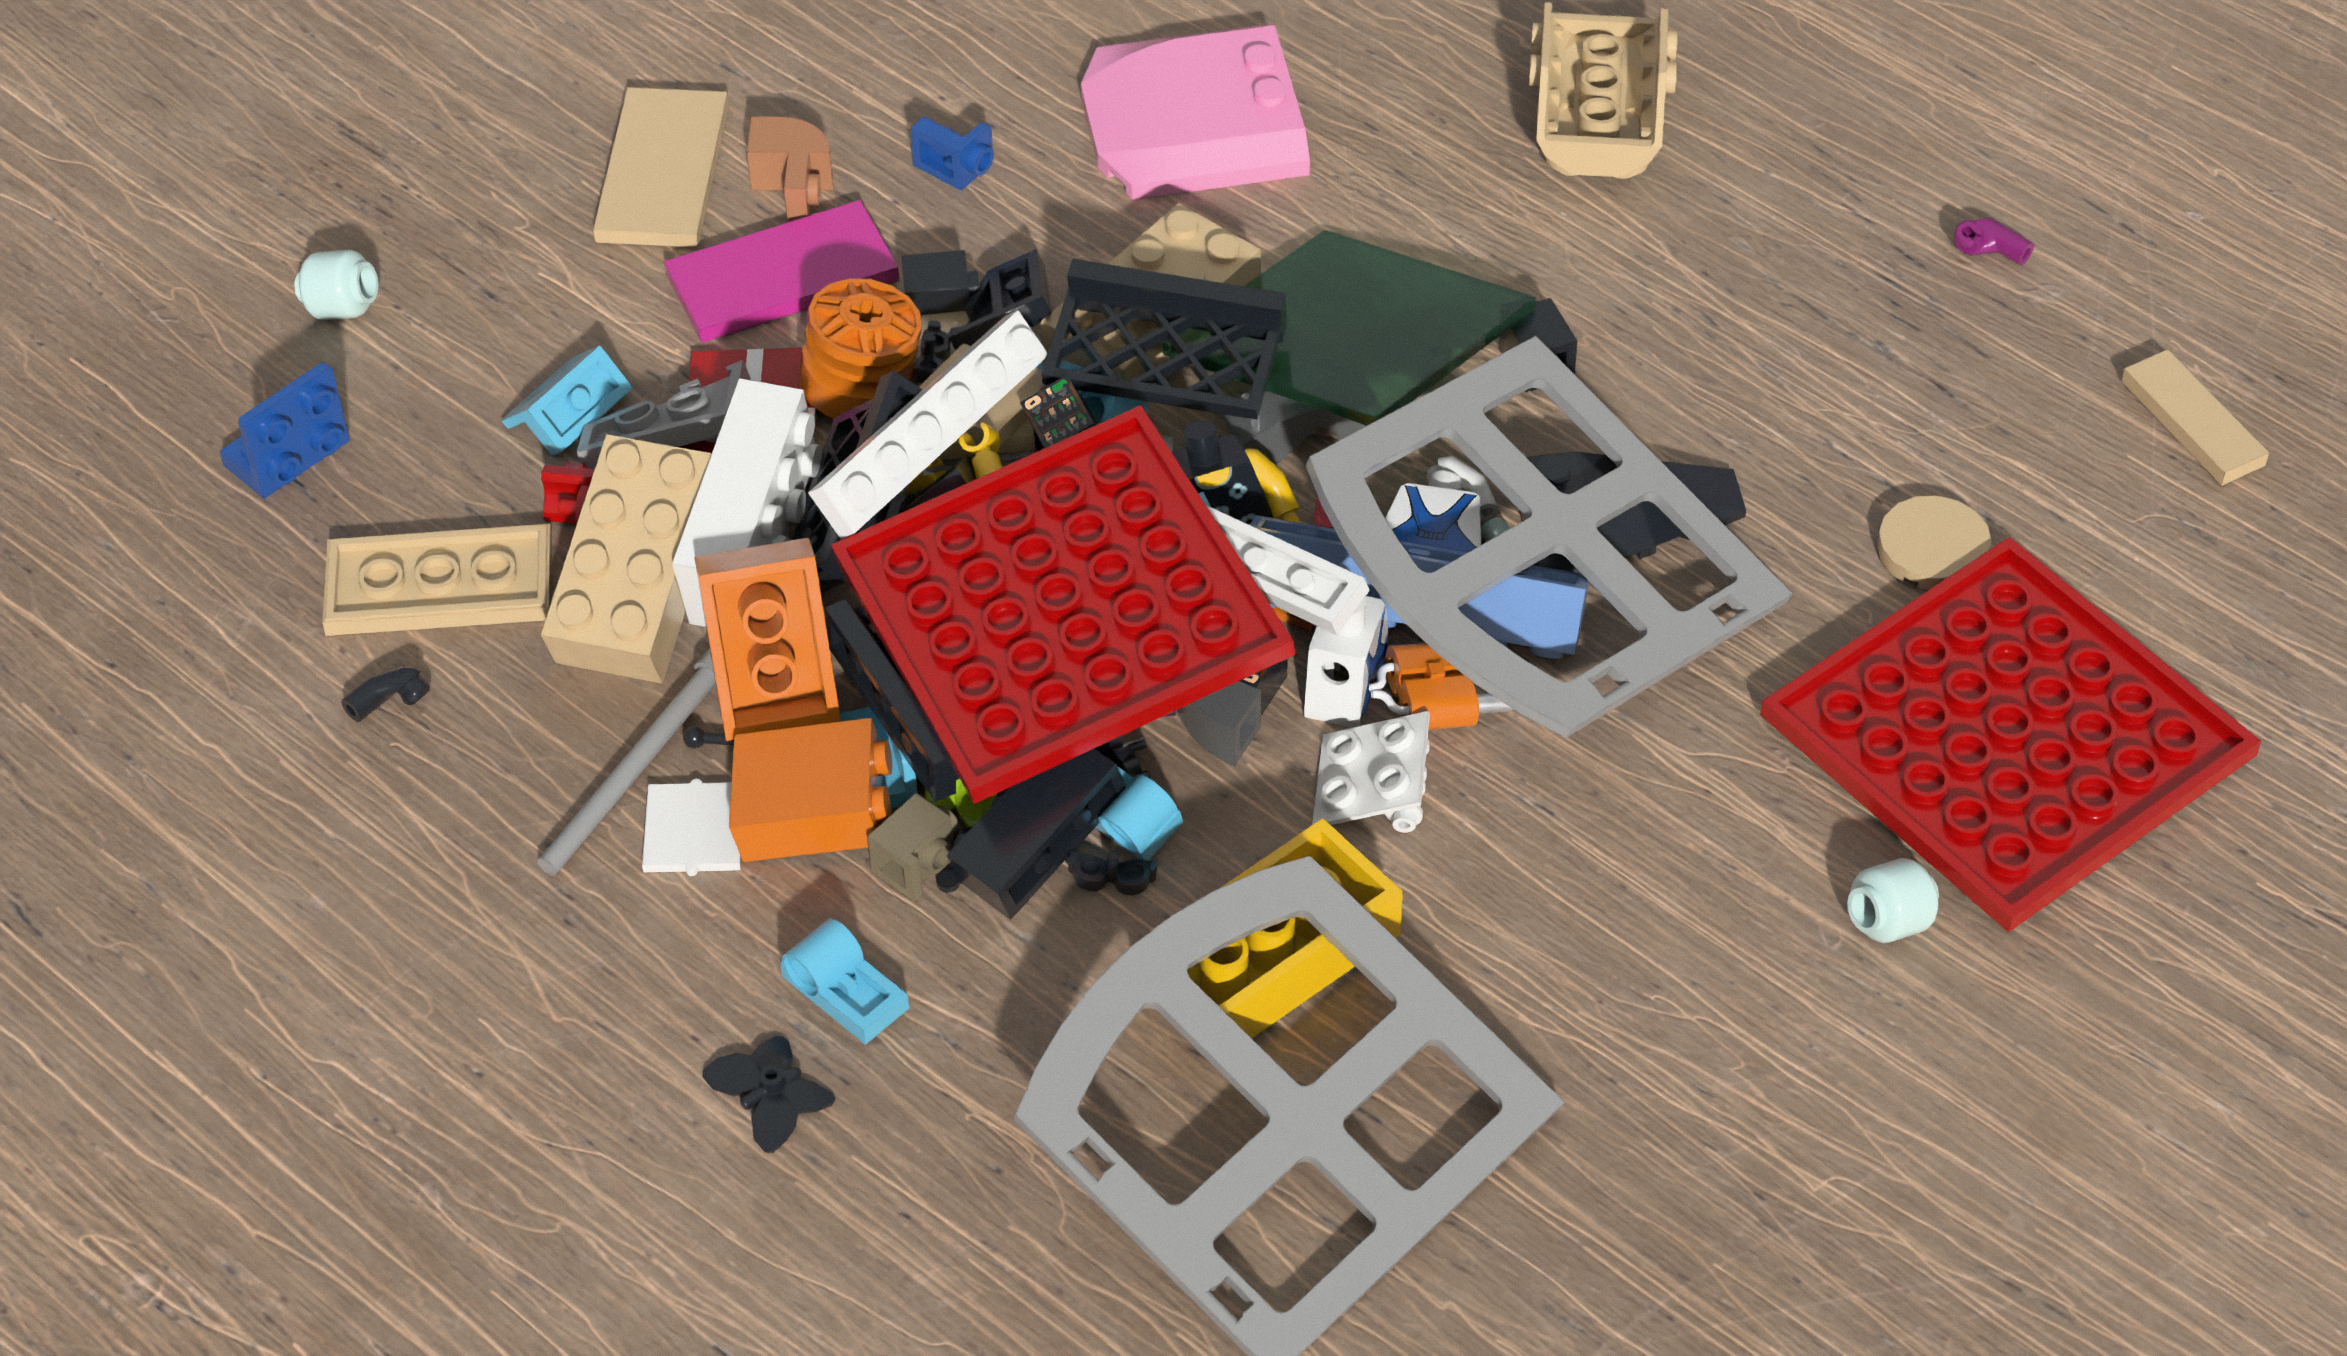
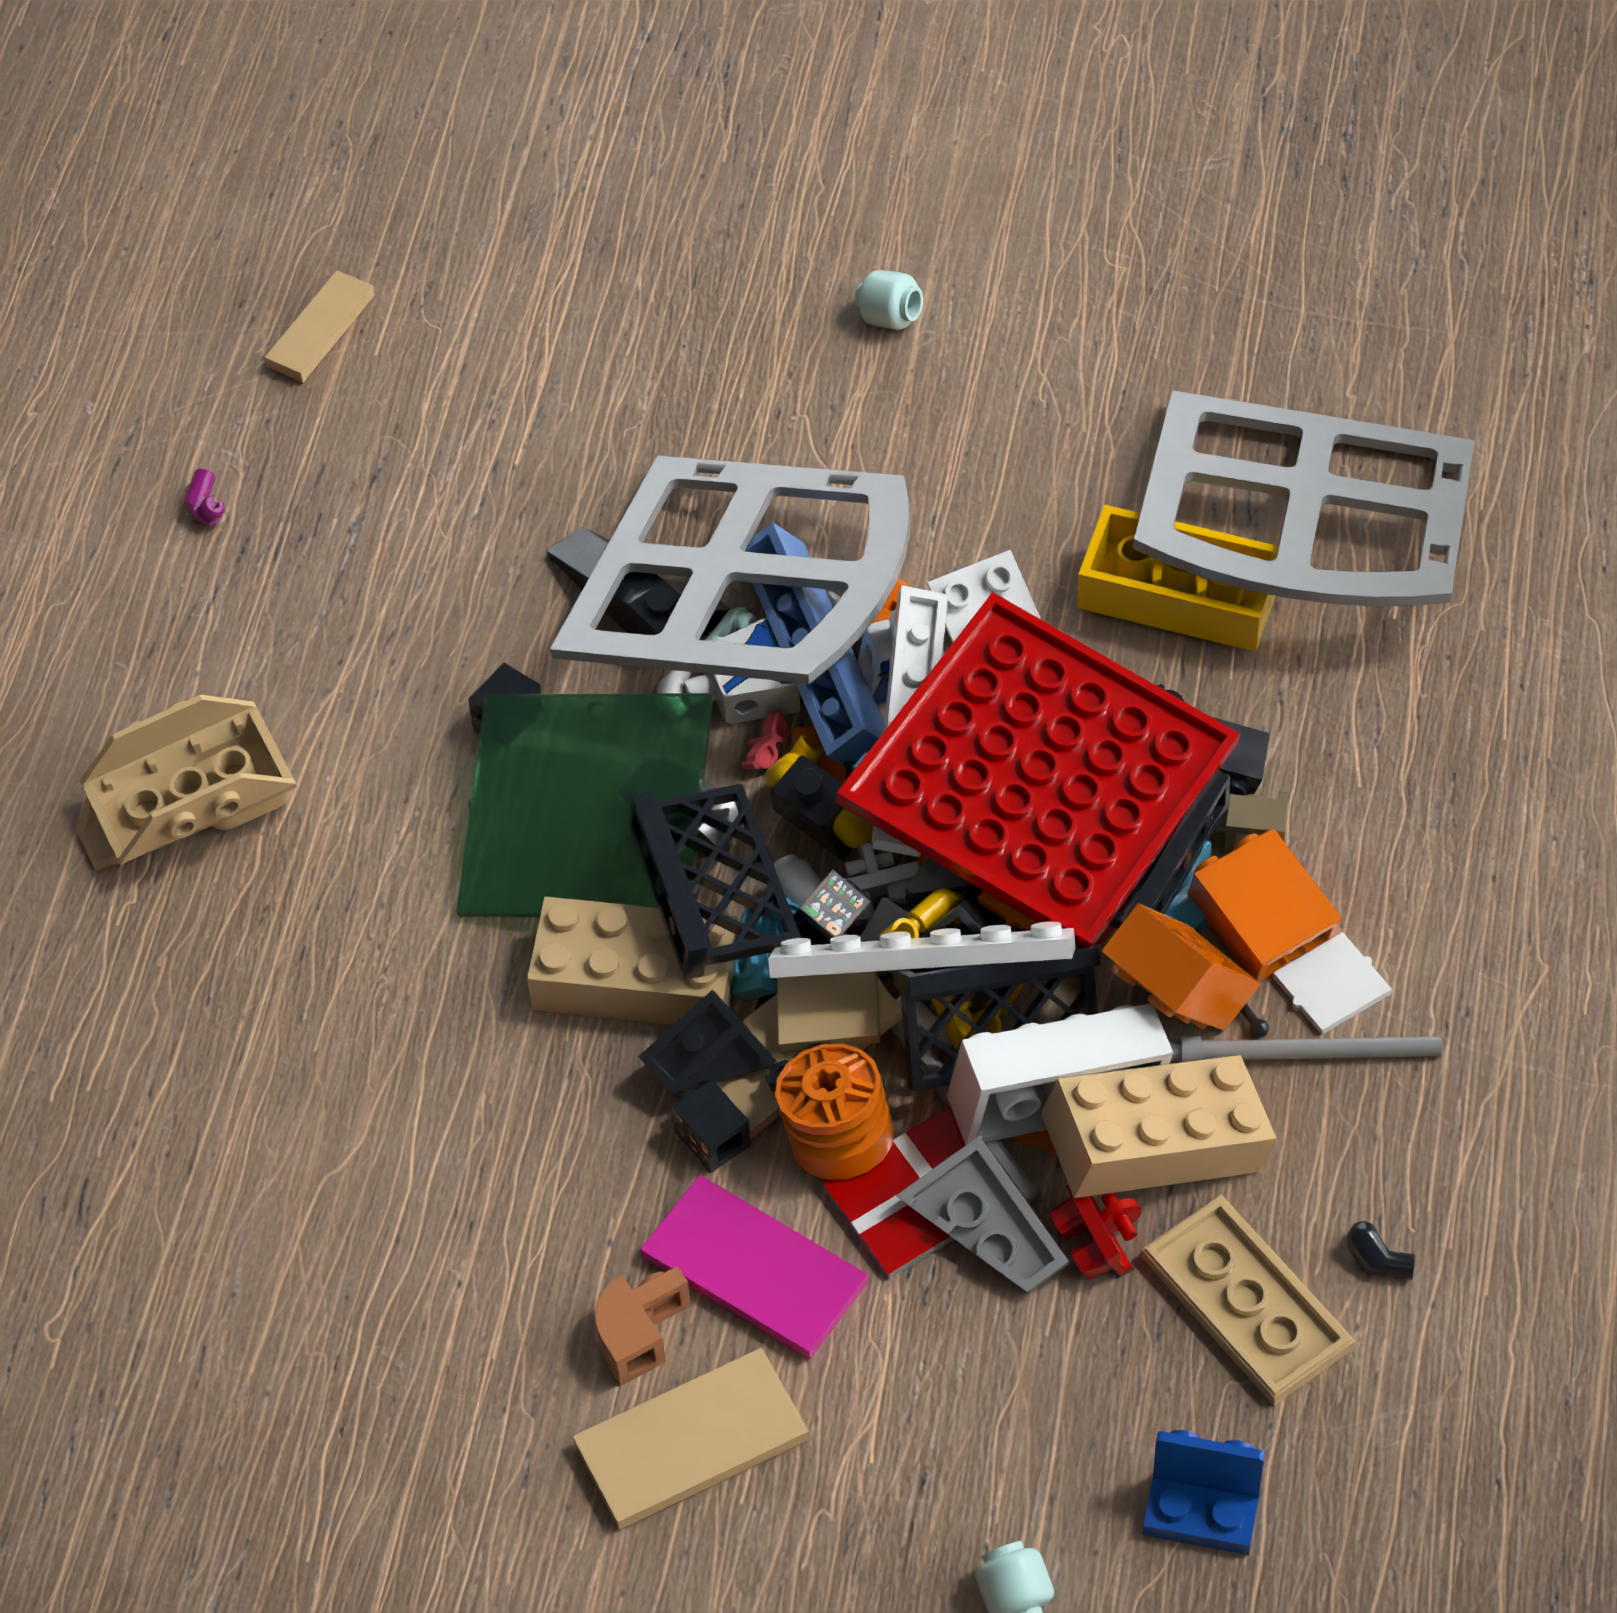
camera: 120 degrees left, 5 degrees up
medium azure panel [501,345,633,456] -> none
black piece [702,1036,836,1153] -> none
medium azure plate [780,918,909,1045] -> none
blue bracket [911,116,994,191] -> none
bright pink wedge [1080,24,1310,200] -> none
red plate [1760,537,2261,933] -> none
tan tile [1877,495,1992,591] -> none

